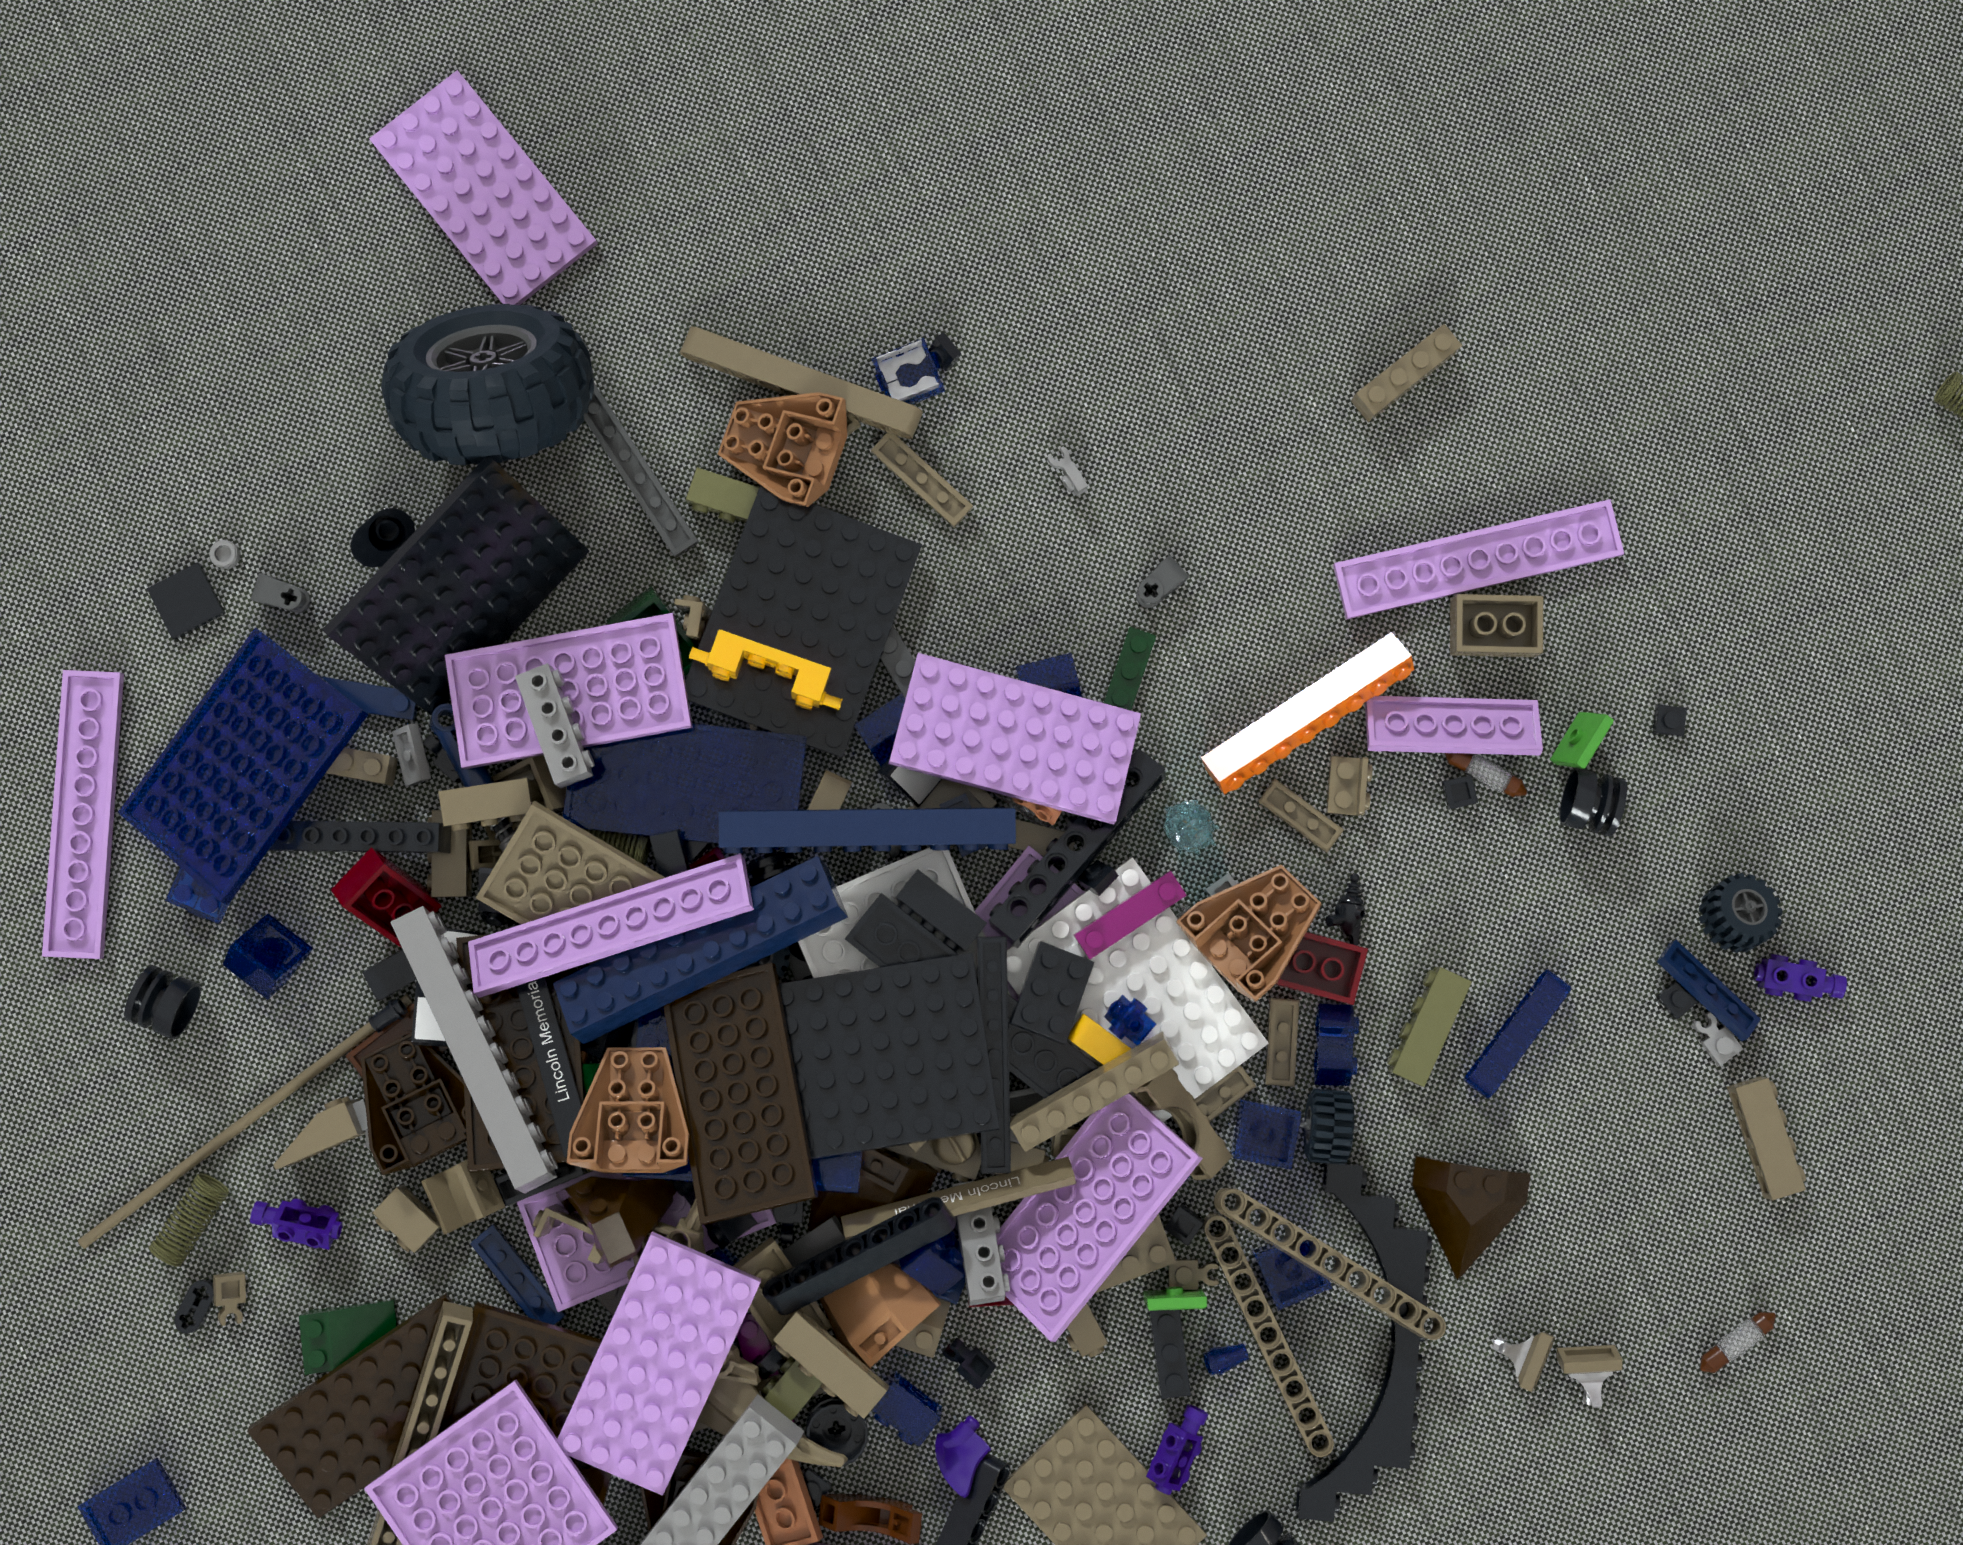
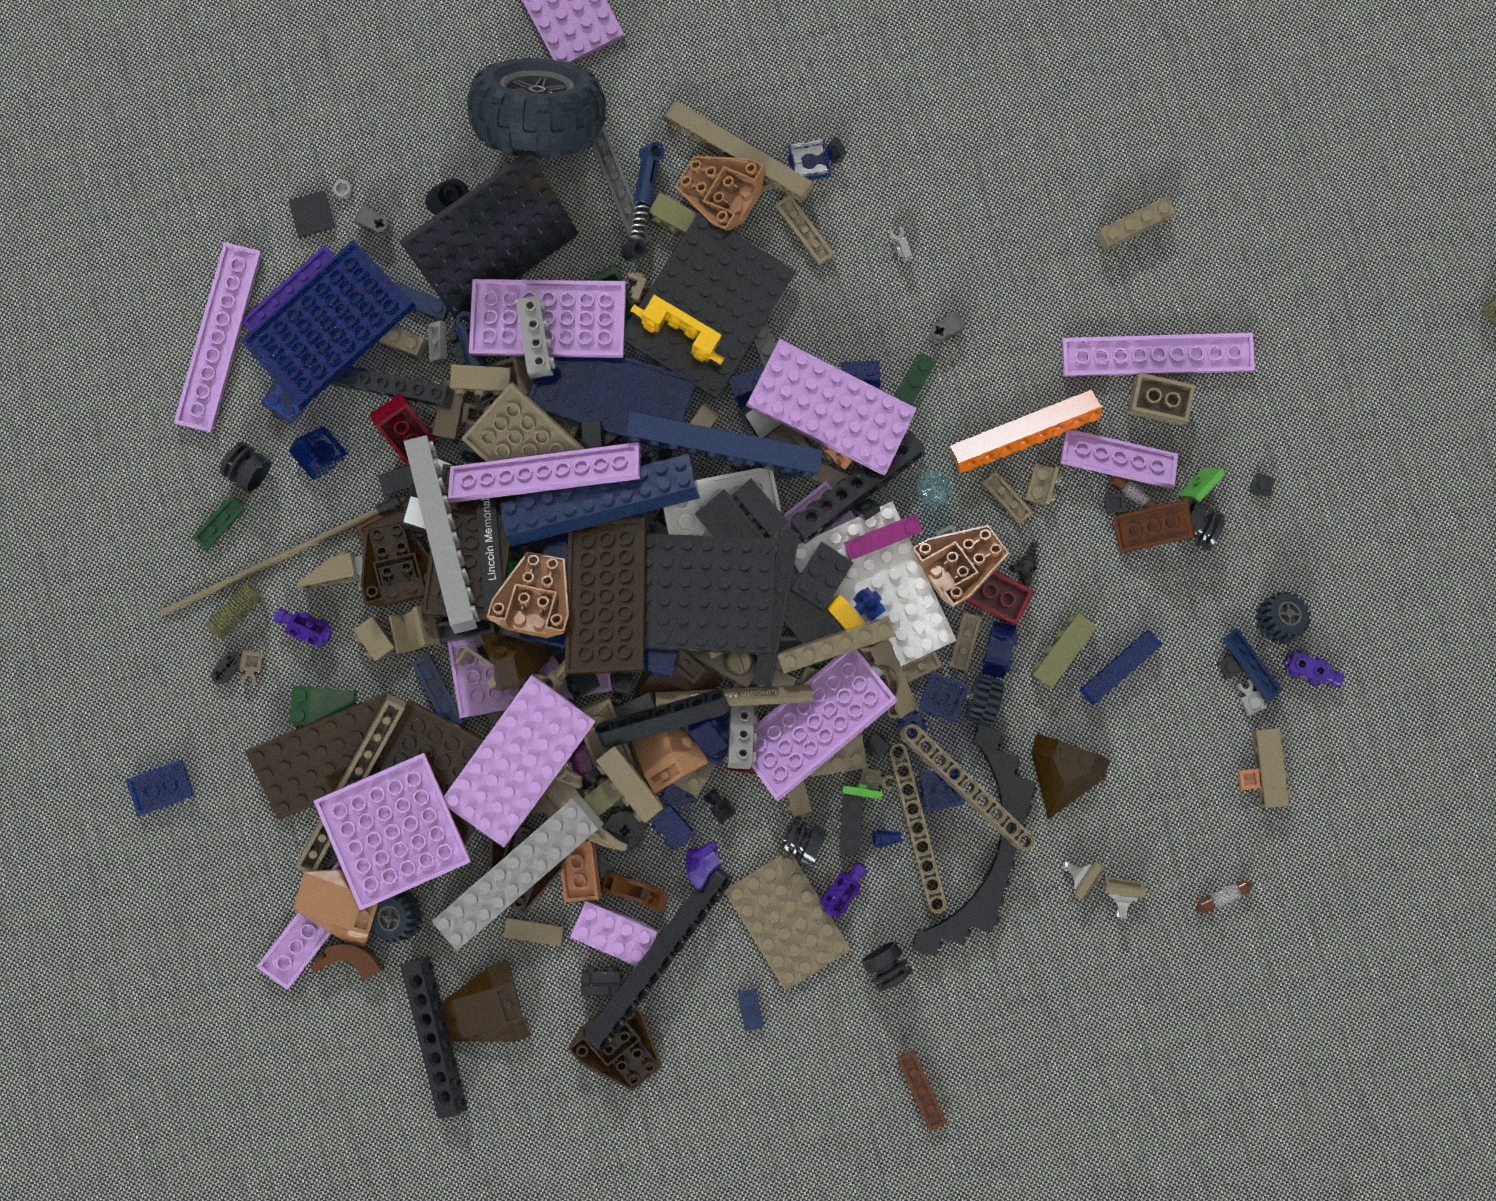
camera: 15 degrees right, 0 degrees up
none -> dark green plate [191,495,247,551]
none -> dark purple tile [242,245,339,335]
none -> piece [621,141,665,262]
none -> clear blue plate [660,784,697,812]
none -> black wheel [780,817,826,868]
none -> clear blue brick [898,711,926,738]
none -> reddish brown tile [1113,499,1196,553]
none -> nougat plate [1237,769,1261,790]

